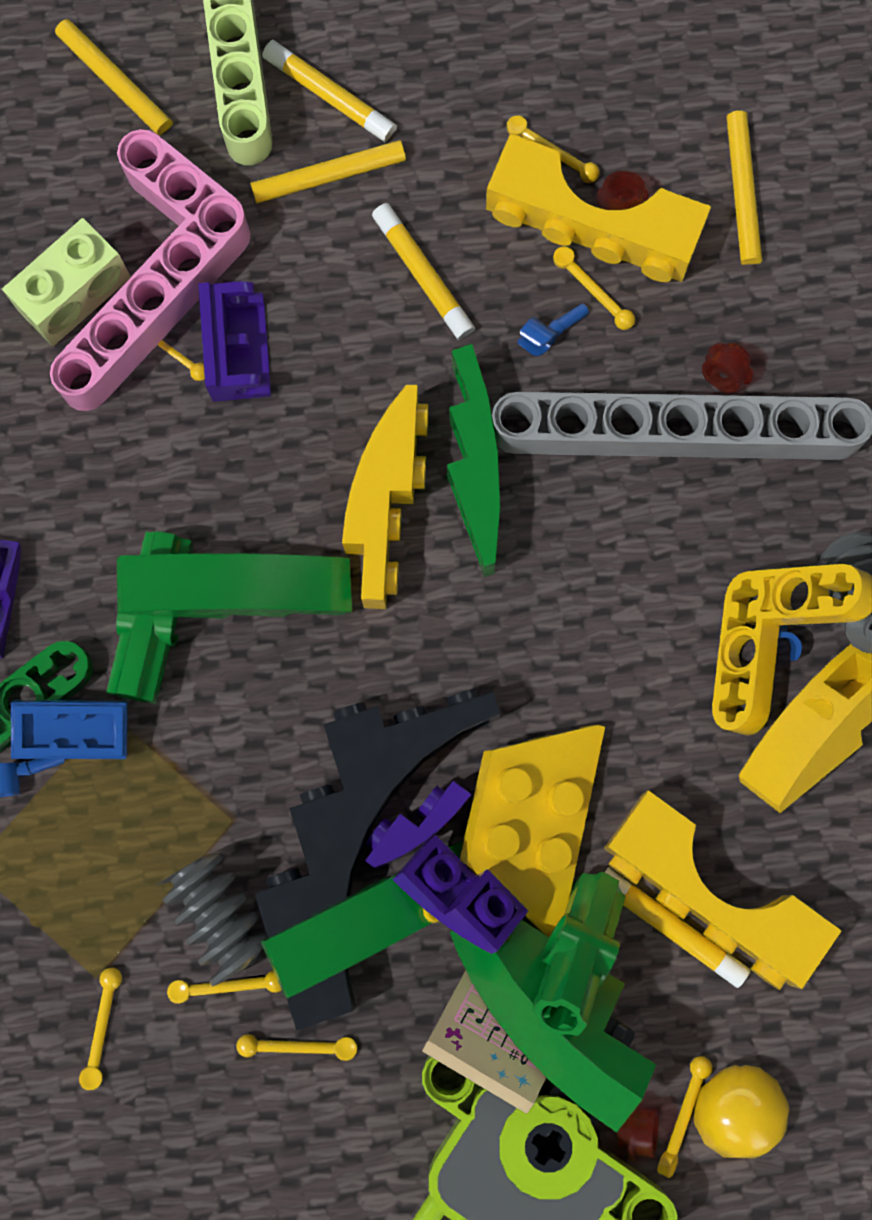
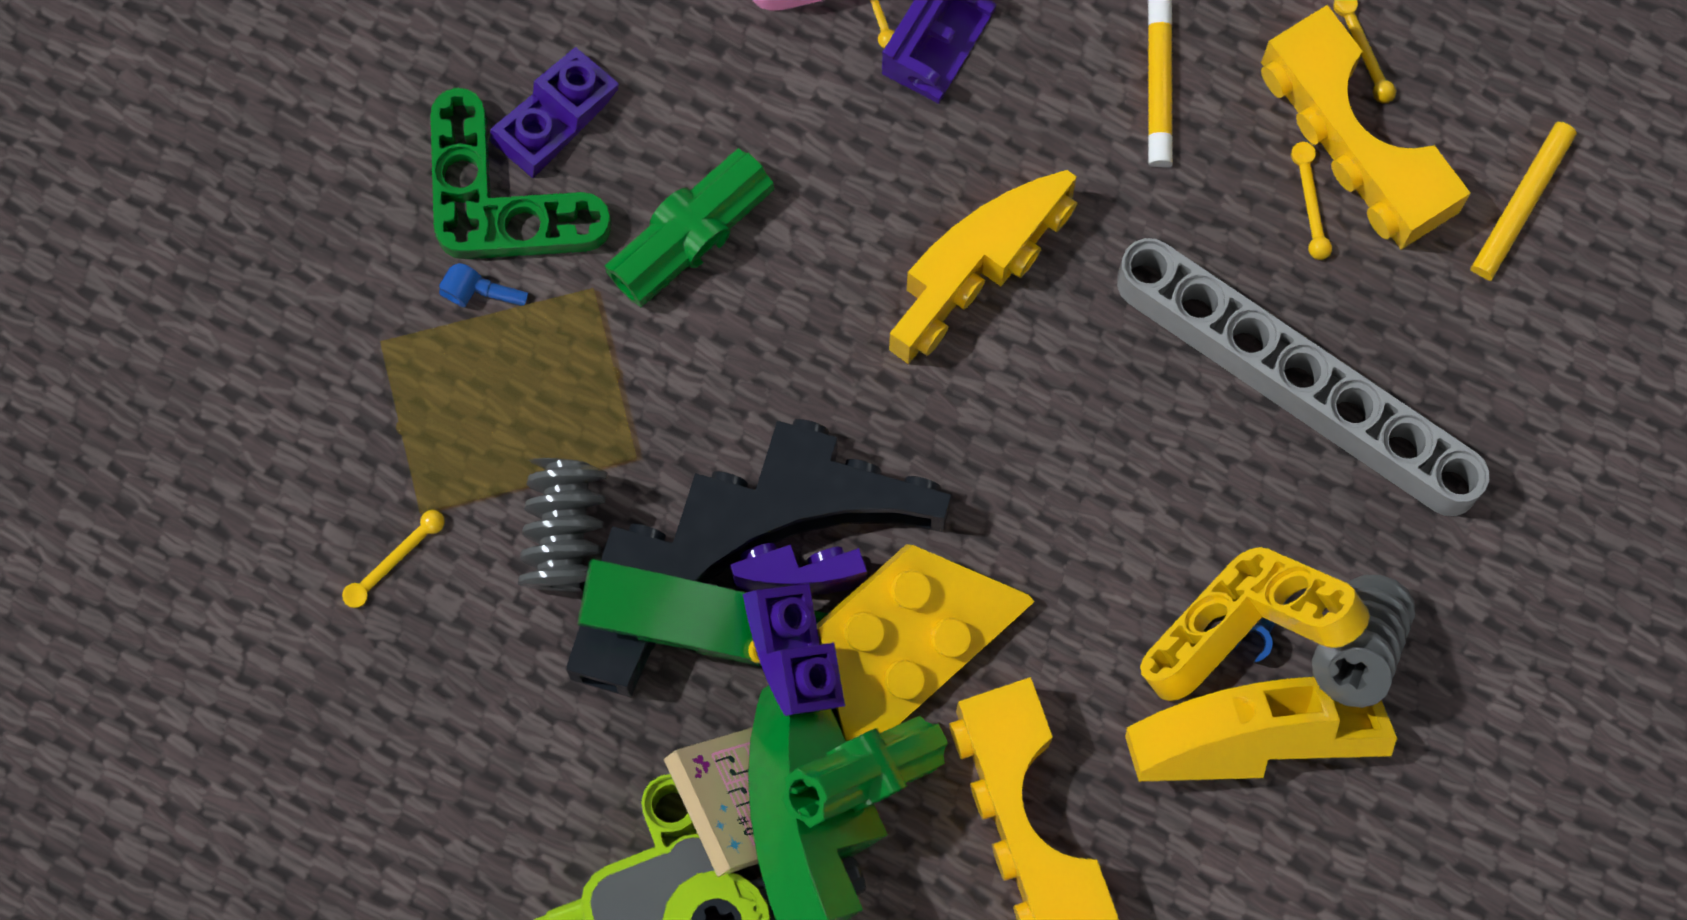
camera: 30 degrees right, 5 degrees down
blue plate [11,700,128,759] -> none
green slope [116,553,352,619] -> none
yellow hinge [167,970,282,1004] -> none
yellow hinge [236,1034,357,1061] -> none
green slope [447,344,500,577] -> none
blue hand [517,303,589,357] -> none
clear red plate [597,171,649,210] -> none
yellow bar [604,867,751,988] -> none
clear red plate [702,343,754,393] -> none

